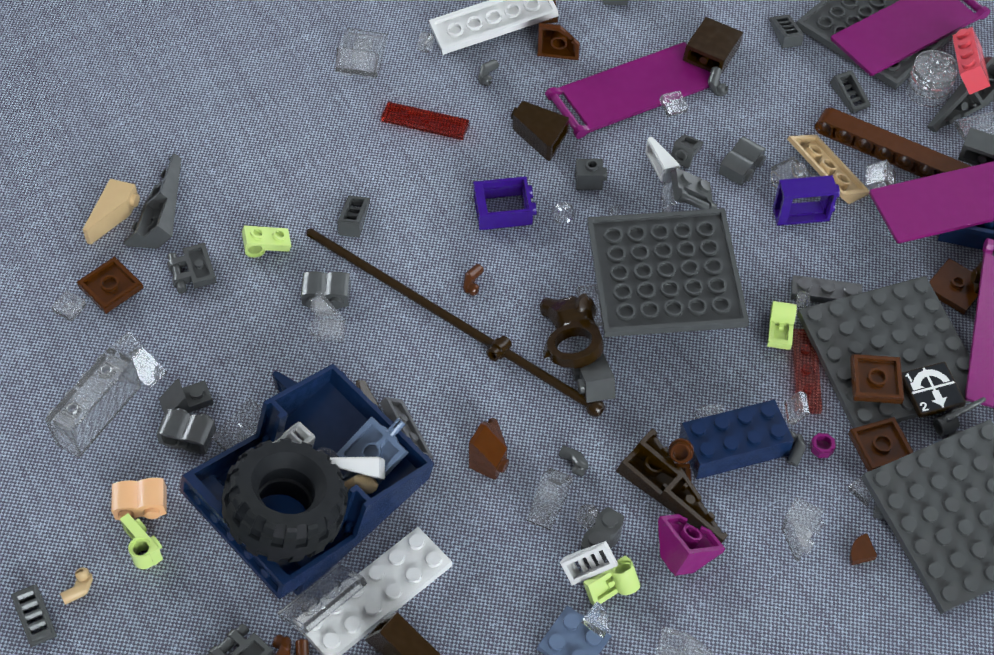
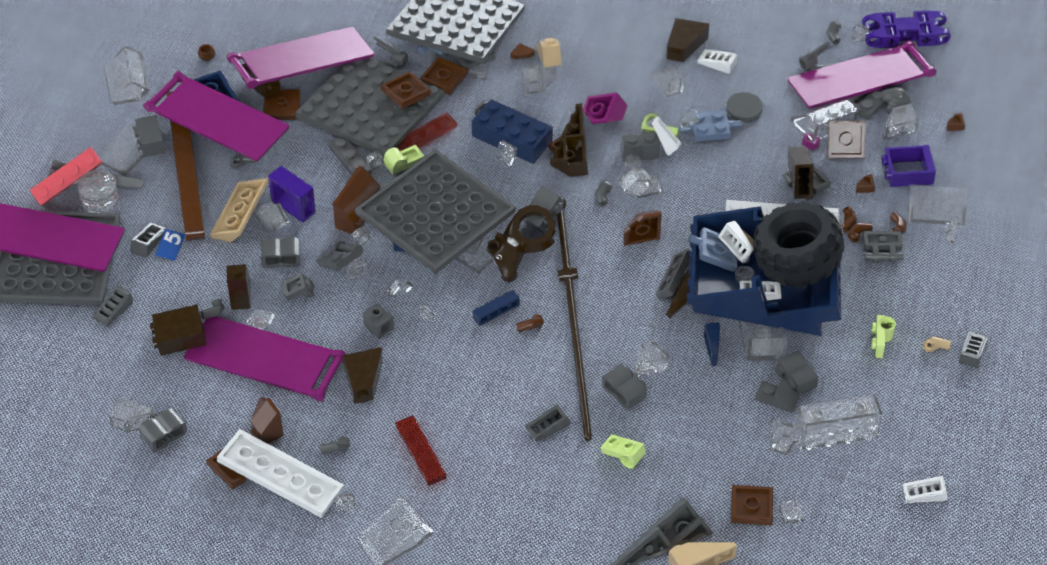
camera: 130 degrees left, 5 degrees down
light nougat brick [111,478,167,521] -> none
dark grey plate [167,243,217,294] -> none
dark purple window [473,176,537,230] -> none
white slope [645,137,680,183] -> none
reddish brown plate [668,438,694,463] -> none
clear tile [784,391,810,425] -> none
magenta tile [810,433,836,458] -> none
clear brick [866,160,896,191] -> none
tile [902,362,966,418] -> none
none -> blue sticker [155,229,185,261]
none -> dark brown slope [227,264,251,310]
none -> reddish brown slope [333,166,381,235]
none -> dark blue piece [472,290,520,326]
none -> tan slope [536,38,562,67]

